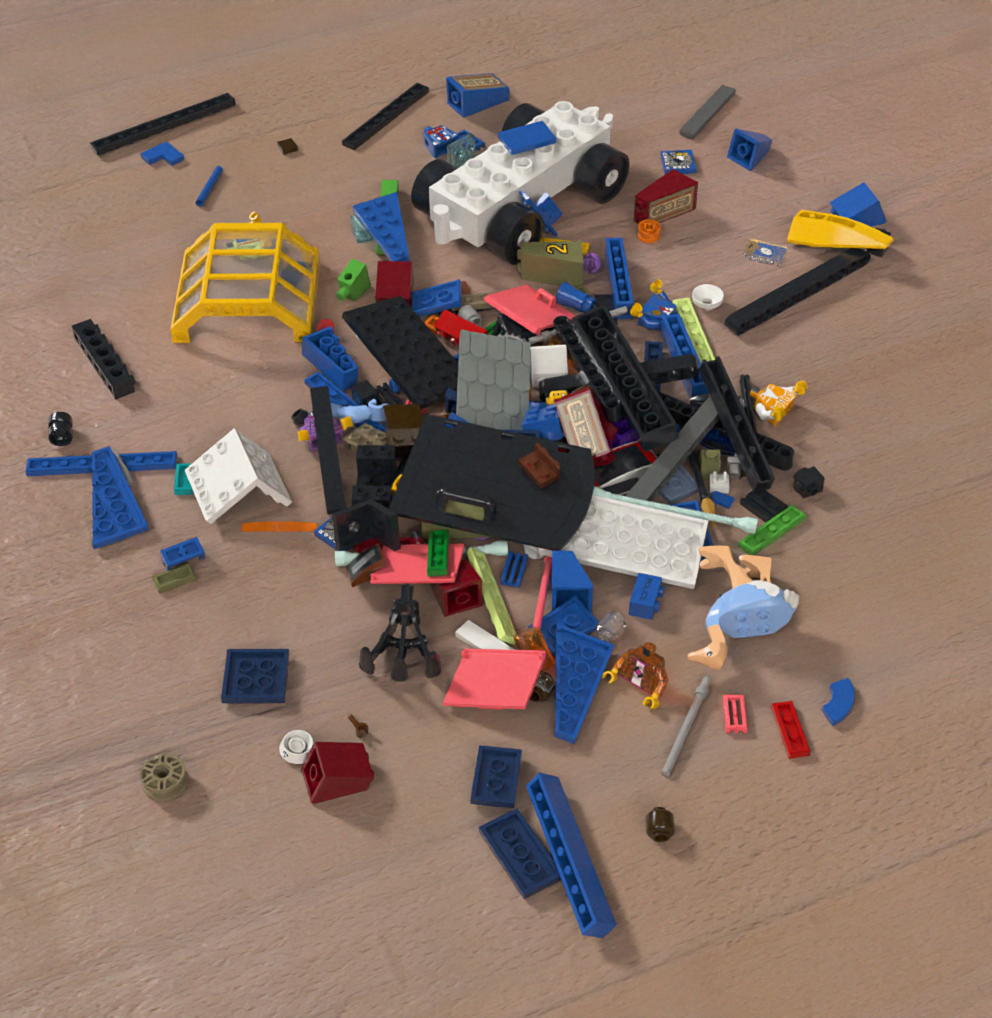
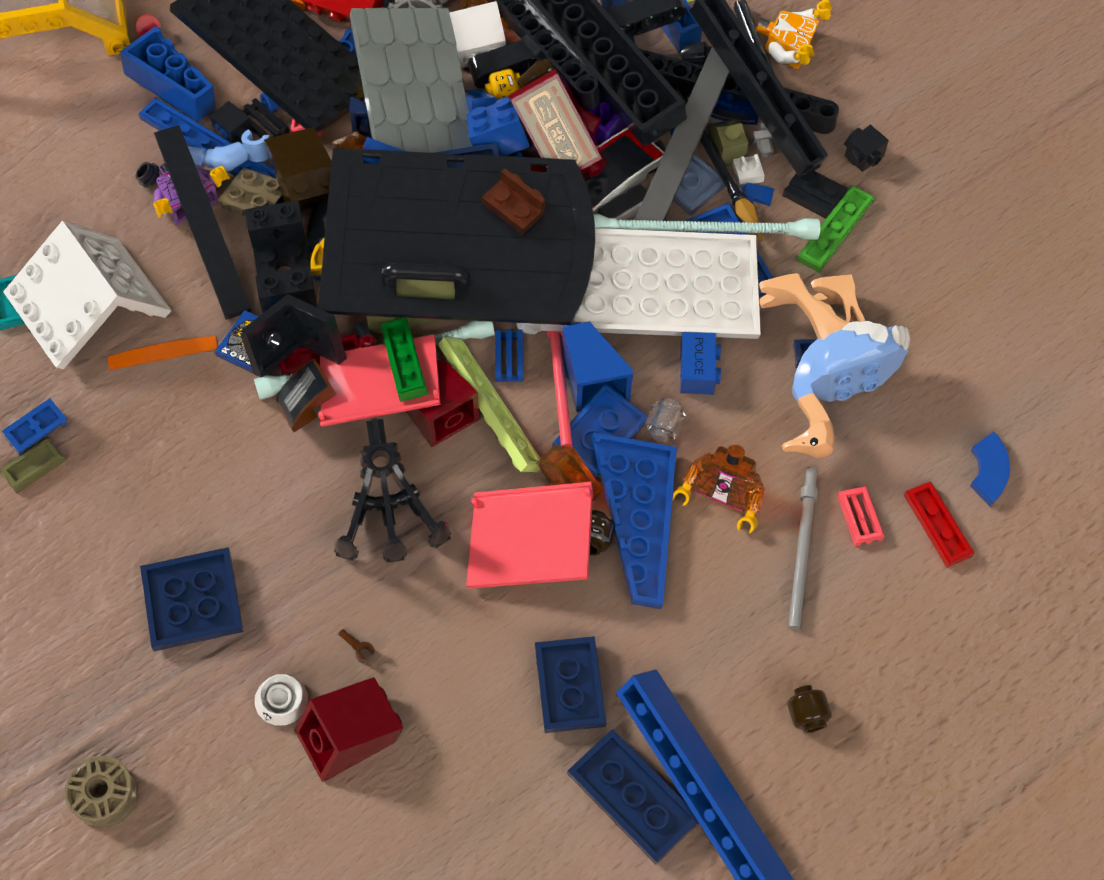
camera: 15 degrees left, 15 degrees up
white tile [455,620,515,650] -> none

